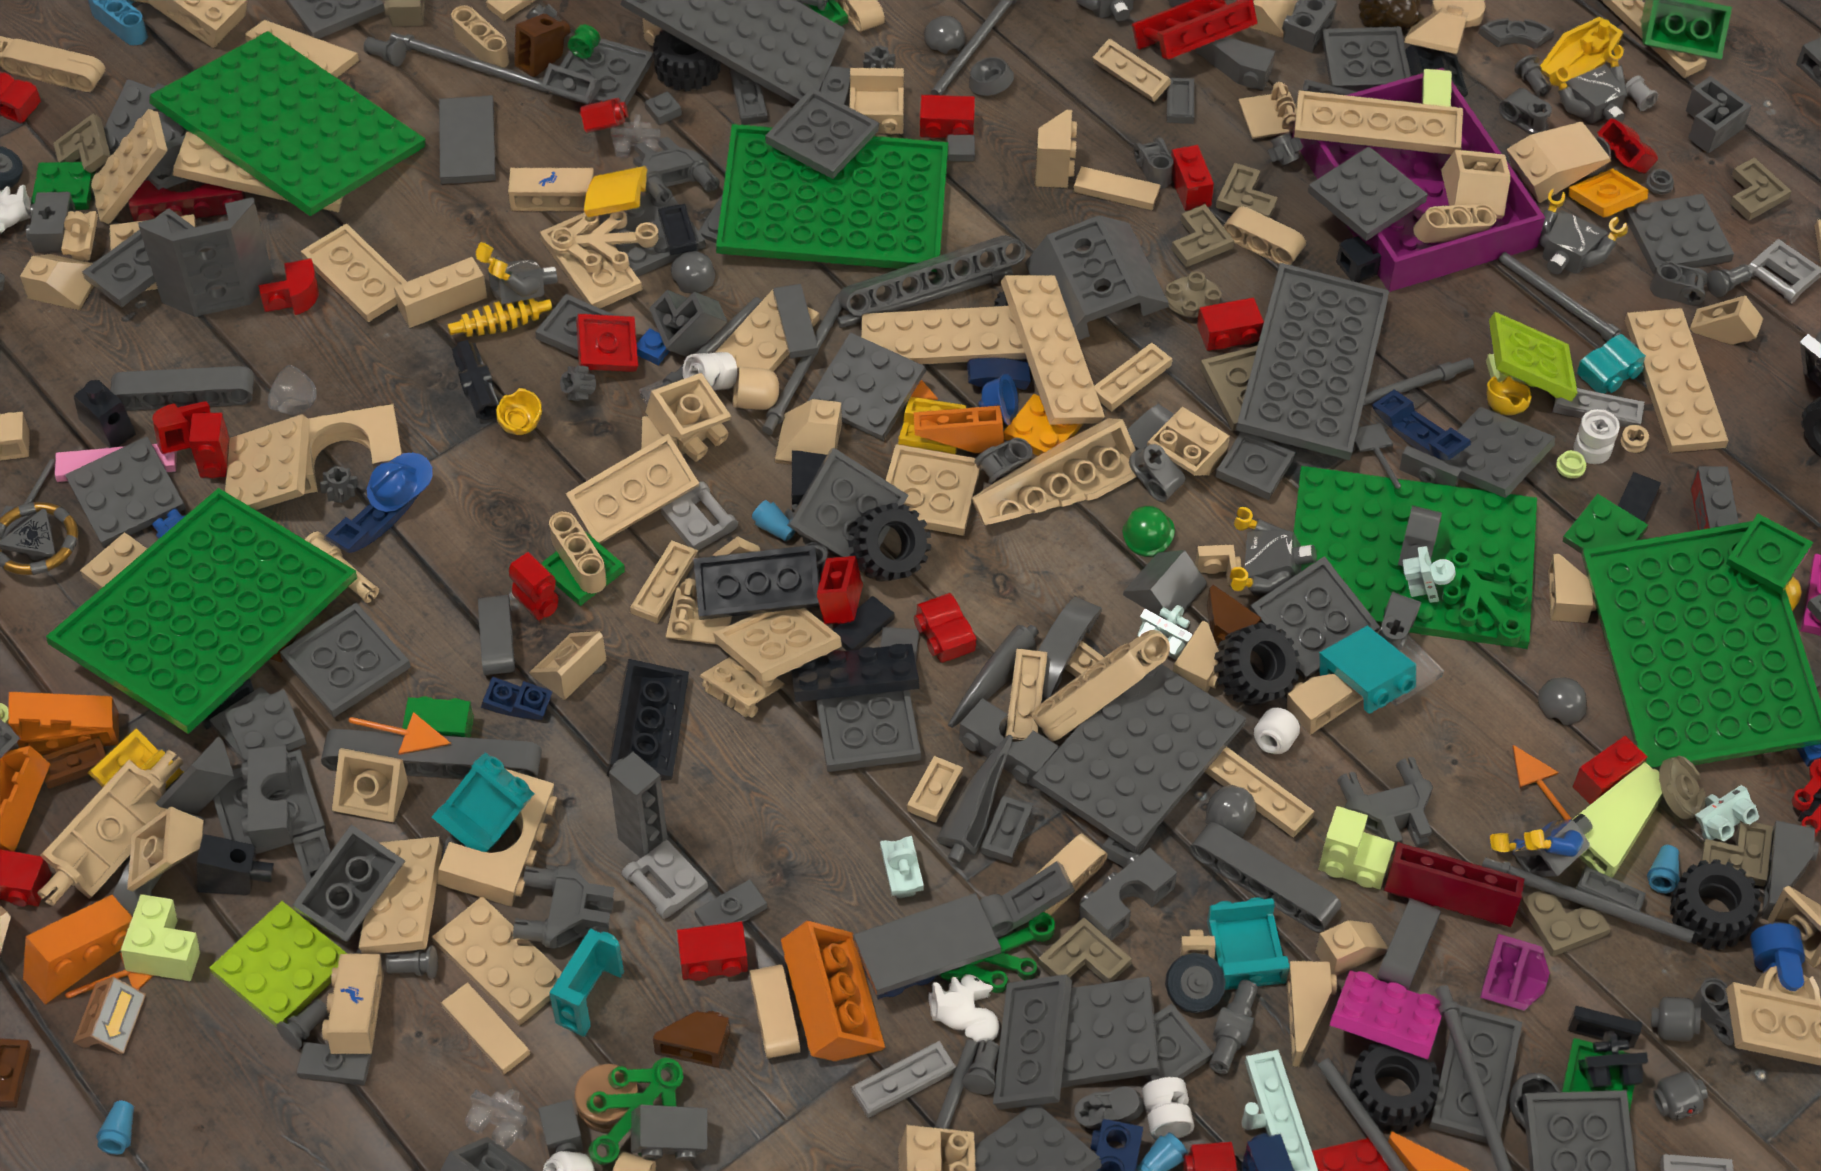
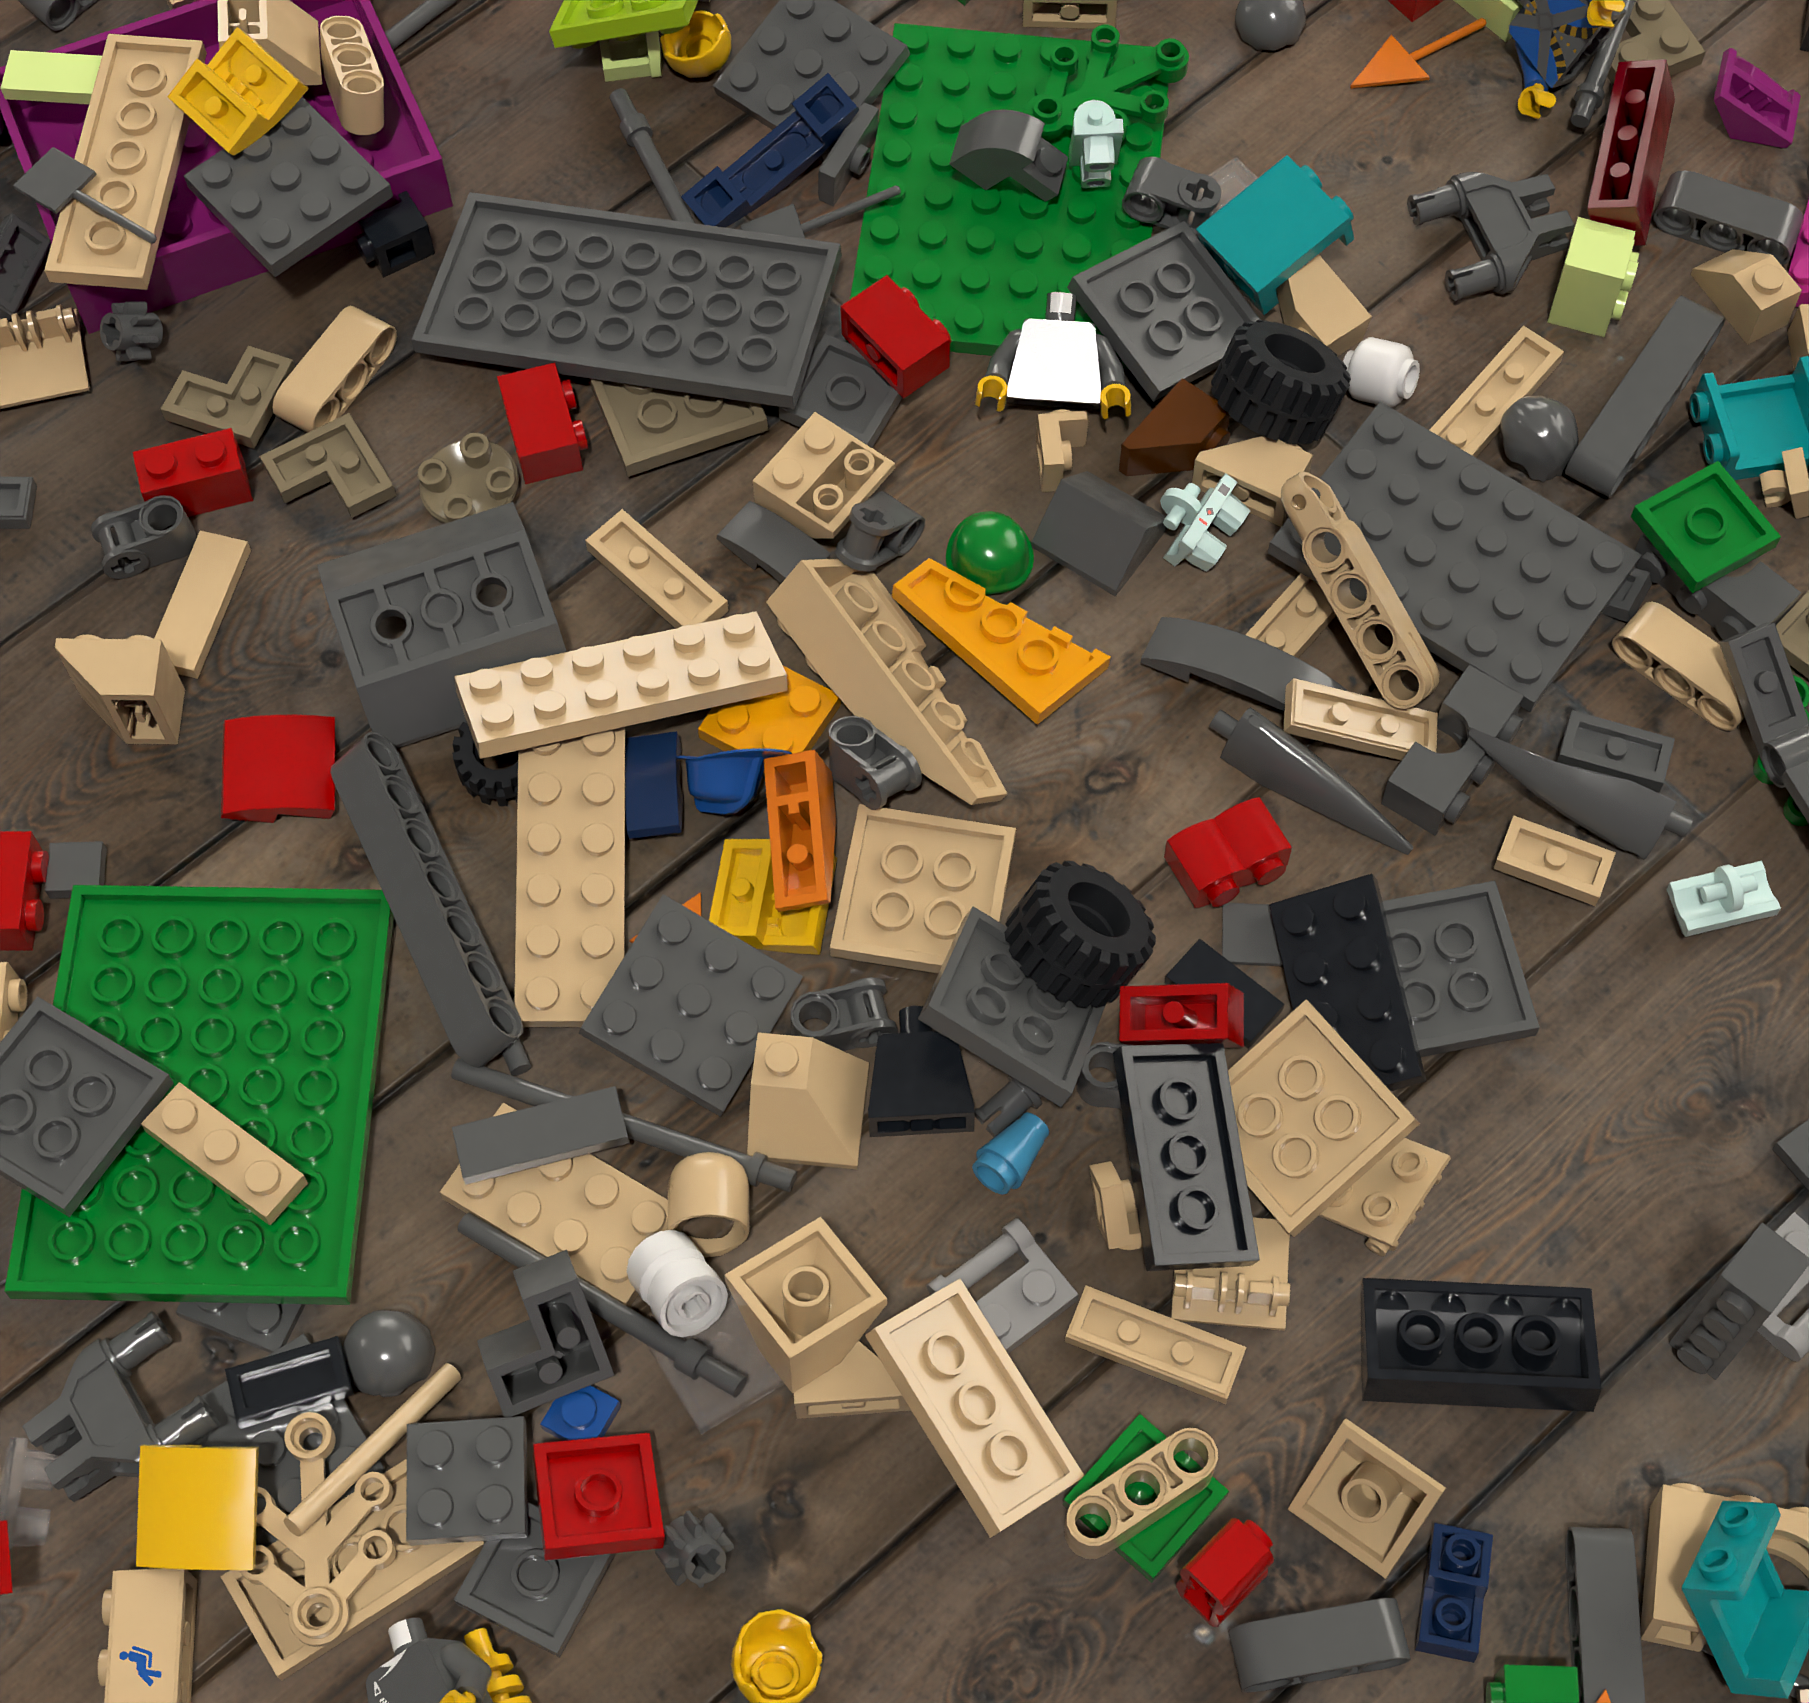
camera: 90 degrees left, 10 degrees up
none -> dark grey piece [13,147,157,244]
none -> tan plate [141,1082,308,1225]
none -> yellow slope [167,27,309,156]
none -> red slope [221,714,335,823]
none -> tan bar [284,1363,461,1536]
none -> dark grey plate [406,1416,528,1546]
none -> dark grey piece [790,977,898,1051]
none -> red brick [840,275,951,399]
none -> light orange wing [891,558,1111,725]
none -> green plate [1631,461,1781,593]

